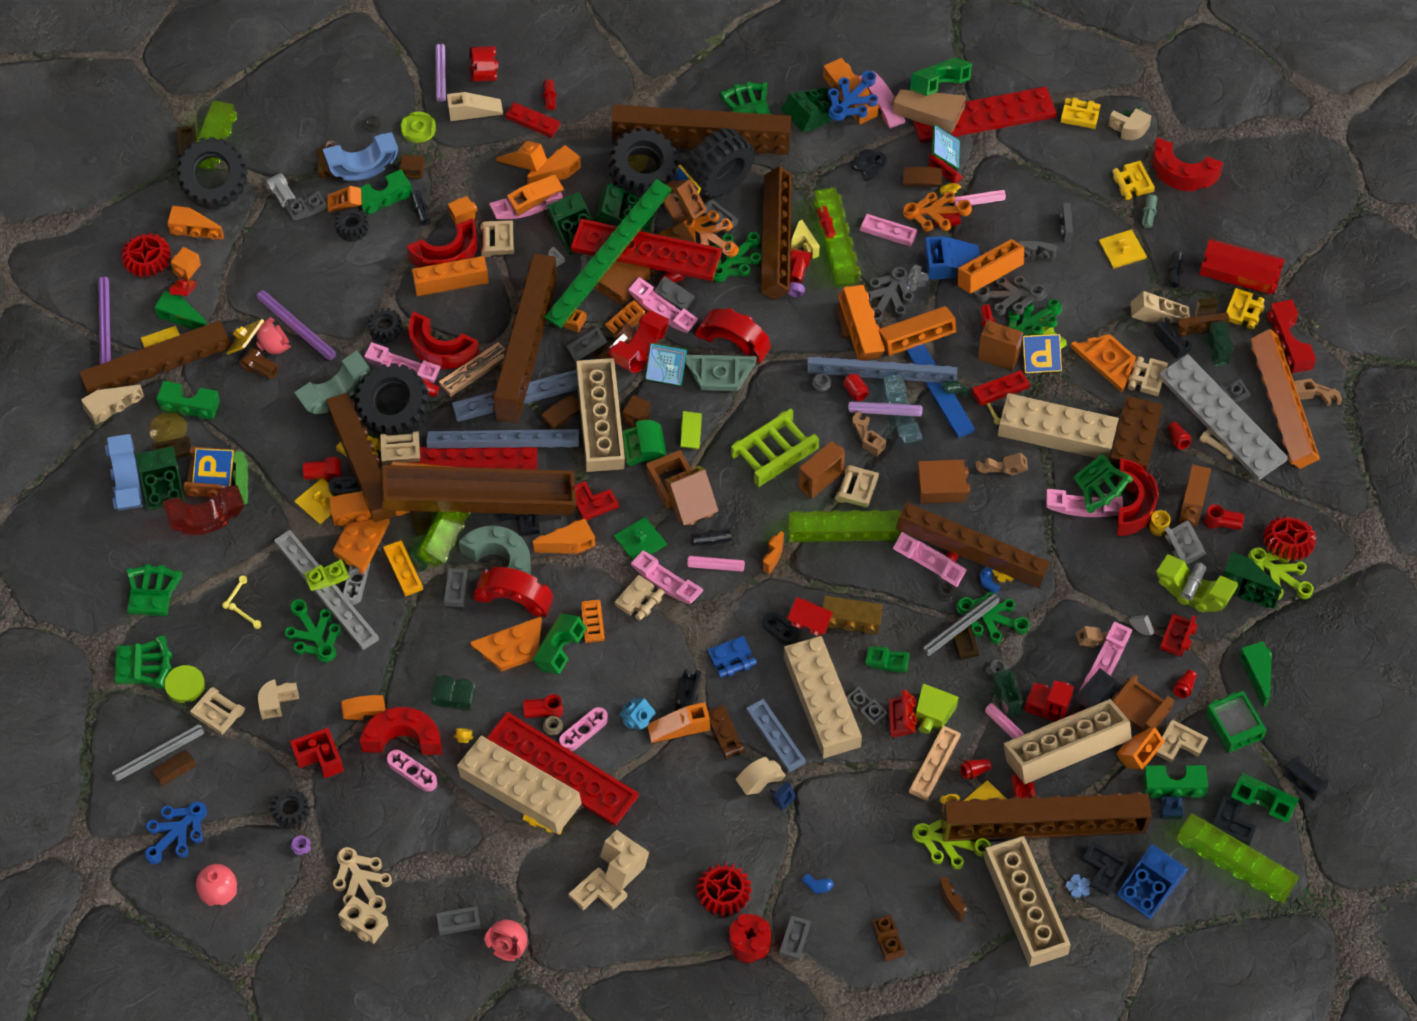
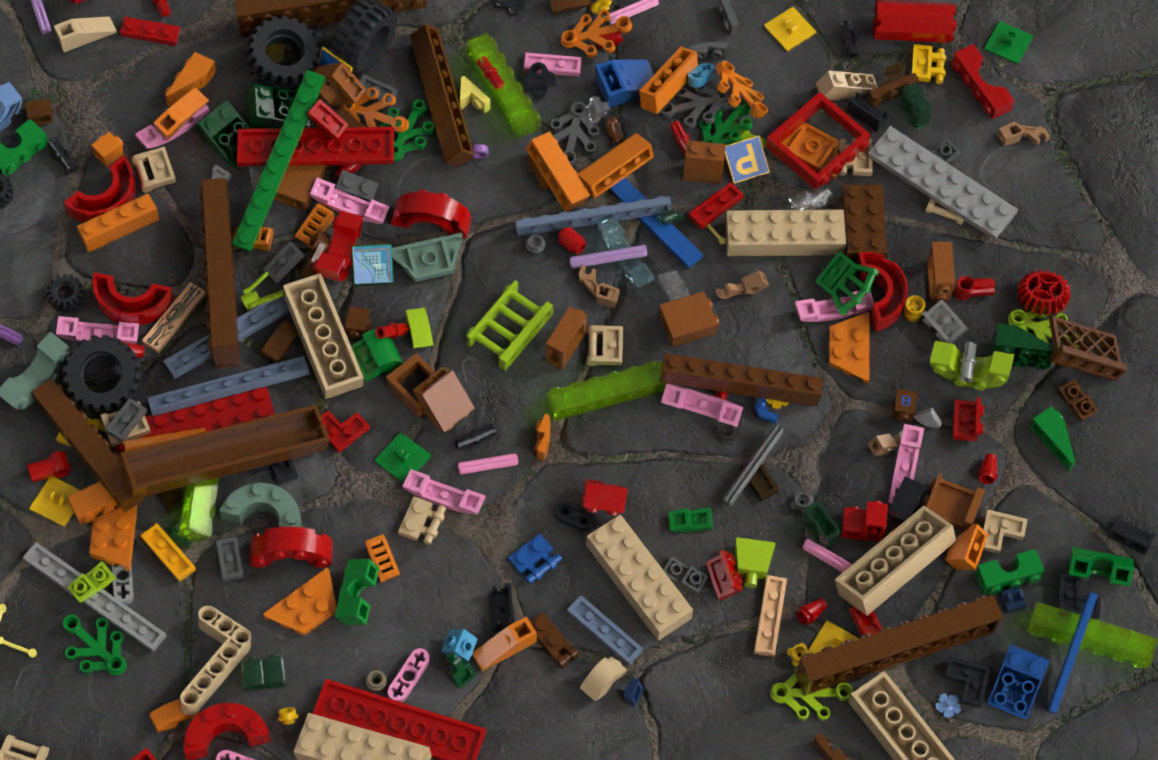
camera: 20 degrees left, 5 degrees up
tan brick [258,679,299,720] -> none
black plate [329,475,361,496] -> none
lime tile [401,111,436,143] -> none
orange slope [496,141,547,172] -> none
red piece [523,694,564,718] -> none
orange slope [532,519,595,554] -> none
red piece [790,249,811,284] -> none
pearl gold brick [823,596,883,634] -> none
green plant [956,592,1030,644] -> none
red cone [1168,422,1191,450] -> none
window [1206,691,1267,753] -> none
orange brick [1251,329,1320,469] -> none
none -> dark grey plate [105,398,147,443]
none -> tan beam [180,606,251,715]
none -> lime plant [241,272,284,310]
none -> red plate [306,99,349,140]
none -> red axle [375,323,409,339]
none -> dark green plate [446,651,476,689]
none -> black plate [520,62,557,100]
none -> reddish brown arm [605,116,624,145]
none -> clear slope [658,270,690,301]
none -> dark azure beam [688,63,715,88]
none -> orange plant [716,61,768,119]
none -> red window [766,92,871,190]
none -> clear bracket [788,188,832,210]
none -> orange wing [829,312,869,384]
none -> reddish brown brick [892,389,917,422]
none -> green piece [984,20,1033,65]
none -> blue tile [1047,592,1098,715]
none -> reddish brown fence [1049,316,1128,381]
none -> reddish brown slope [1057,379,1098,421]

